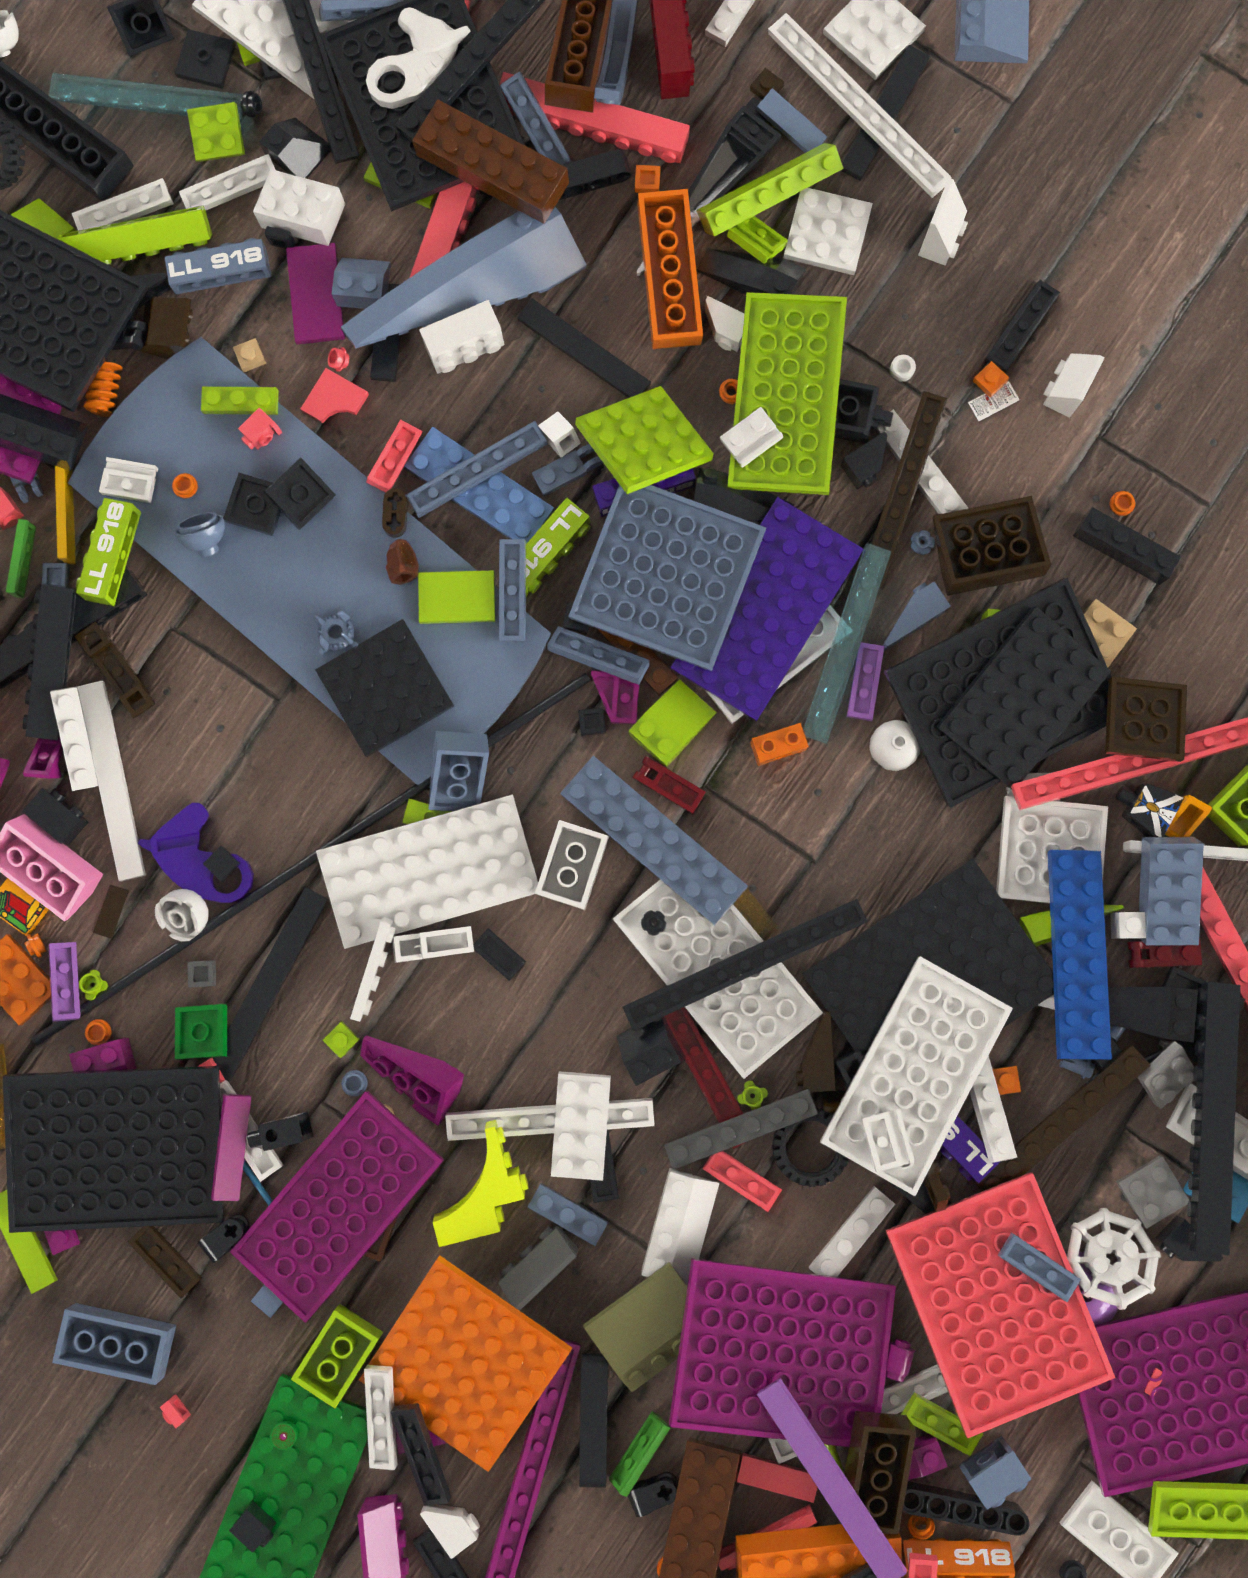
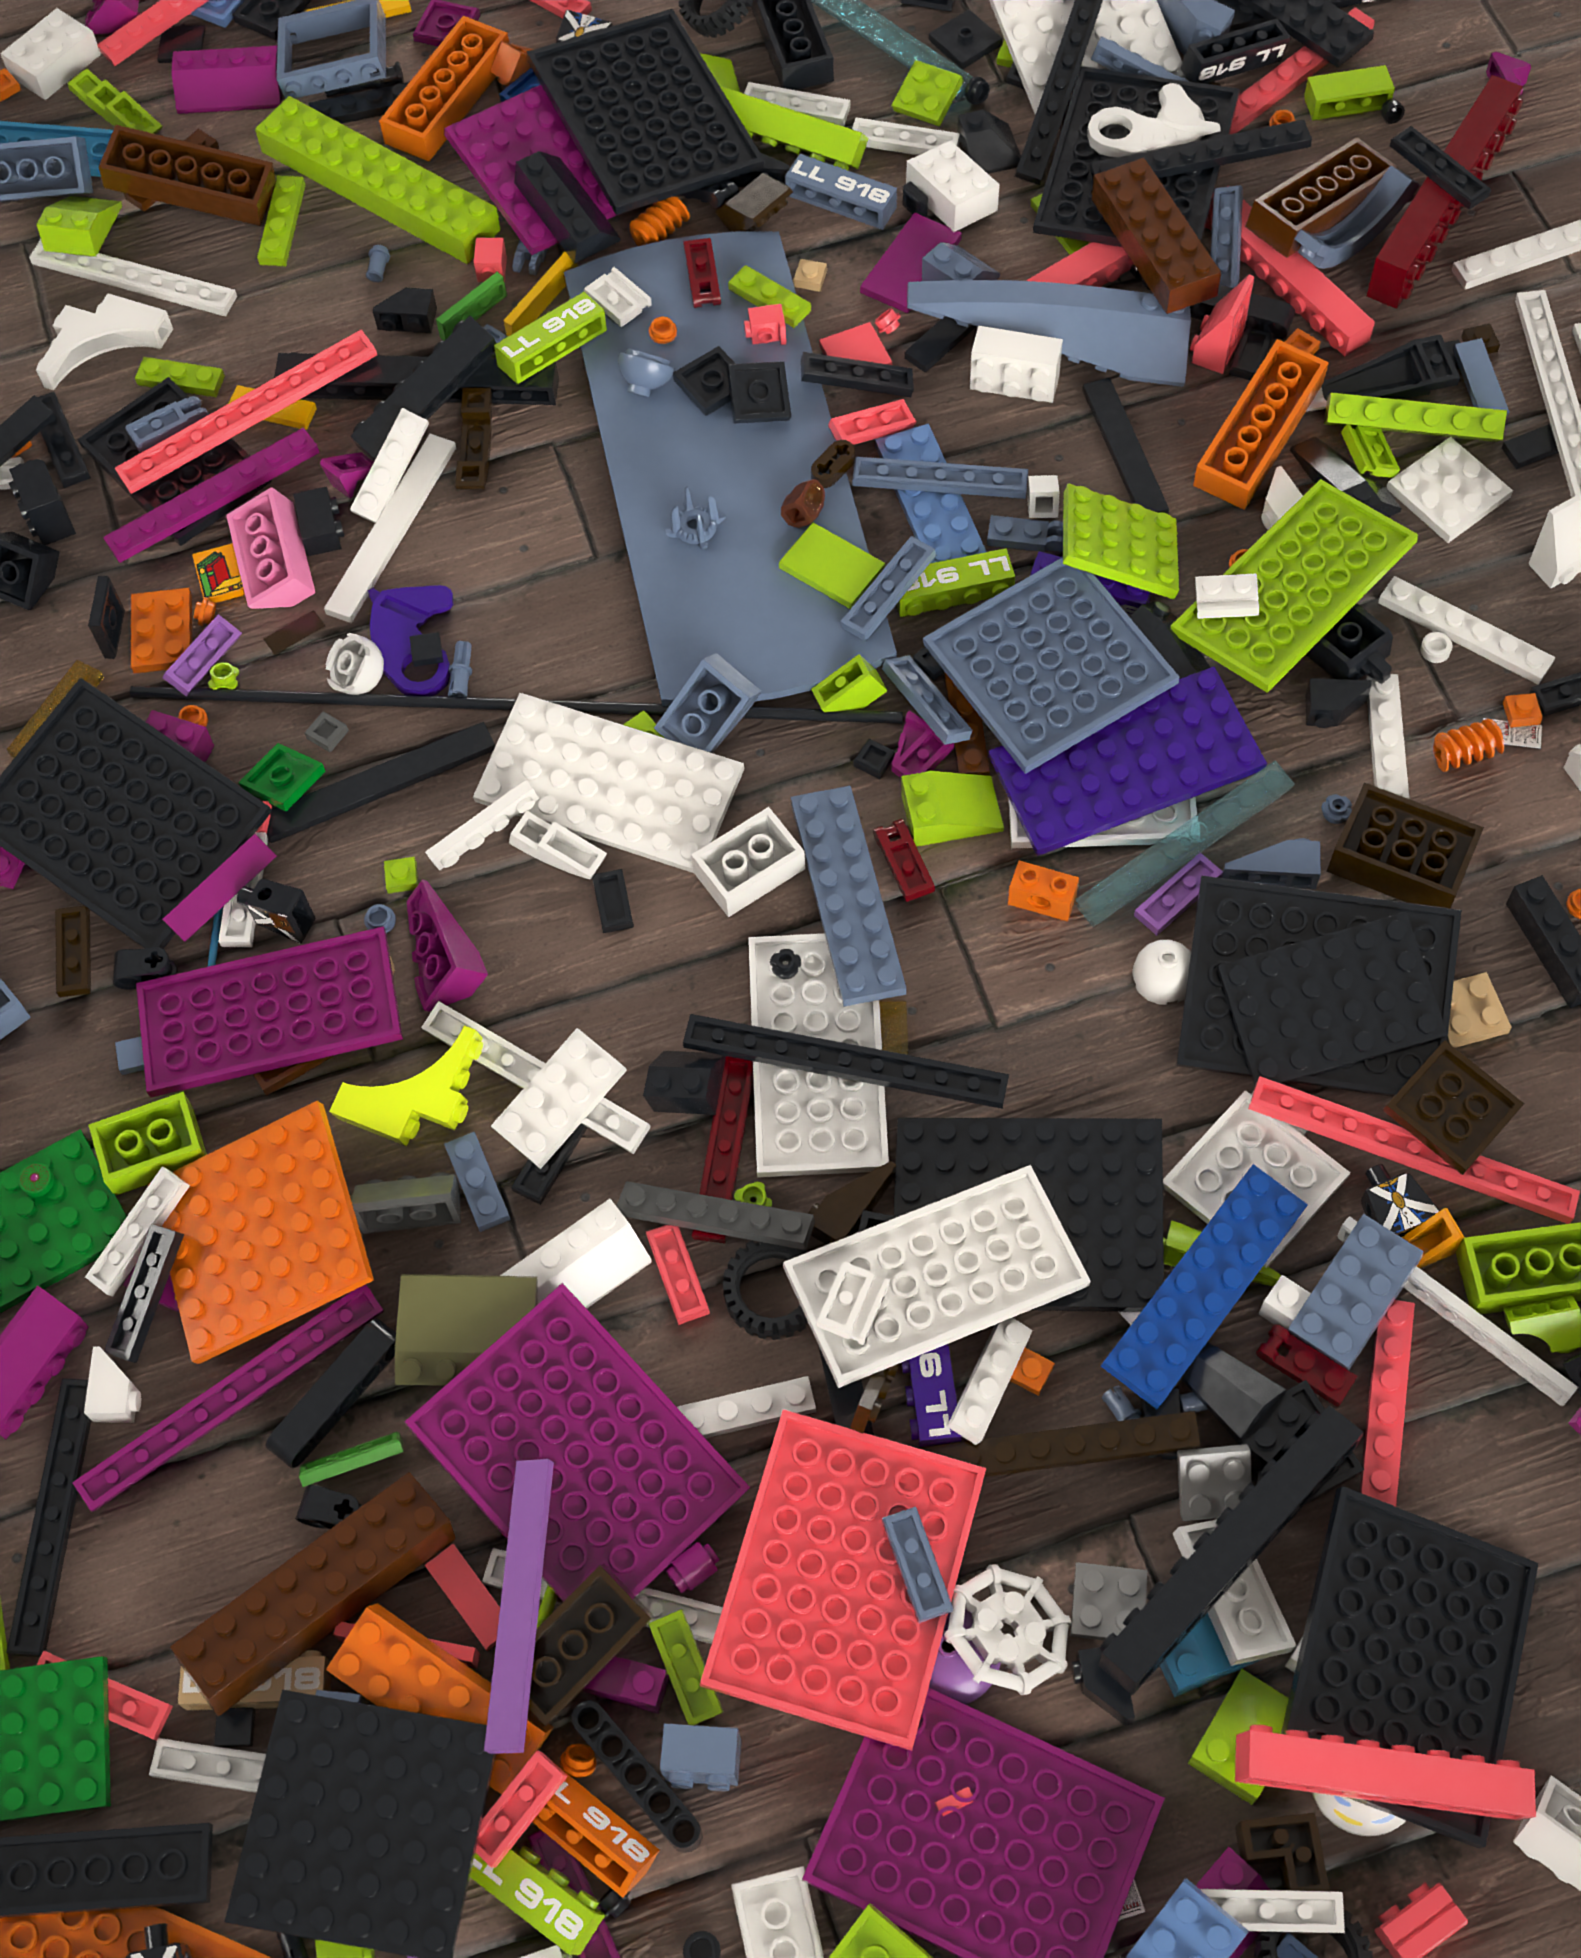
camera: 35 degrees right, 20 degrees down
black plate [315,619,454,757] -> none
dark brown tile [859,391,948,590] -> none
none -> sand blue axle [448,641,473,697]
none -> dark red plate [683,238,721,308]
none -> black plate [801,352,914,397]
none -> lime slope [811,654,887,712]
none -> coral slope [1190,275,1255,374]
none -> black tile [1229,327,1273,381]
none -> white plate [1378,576,1555,685]
none -> orange piece [1433,718,1504,772]

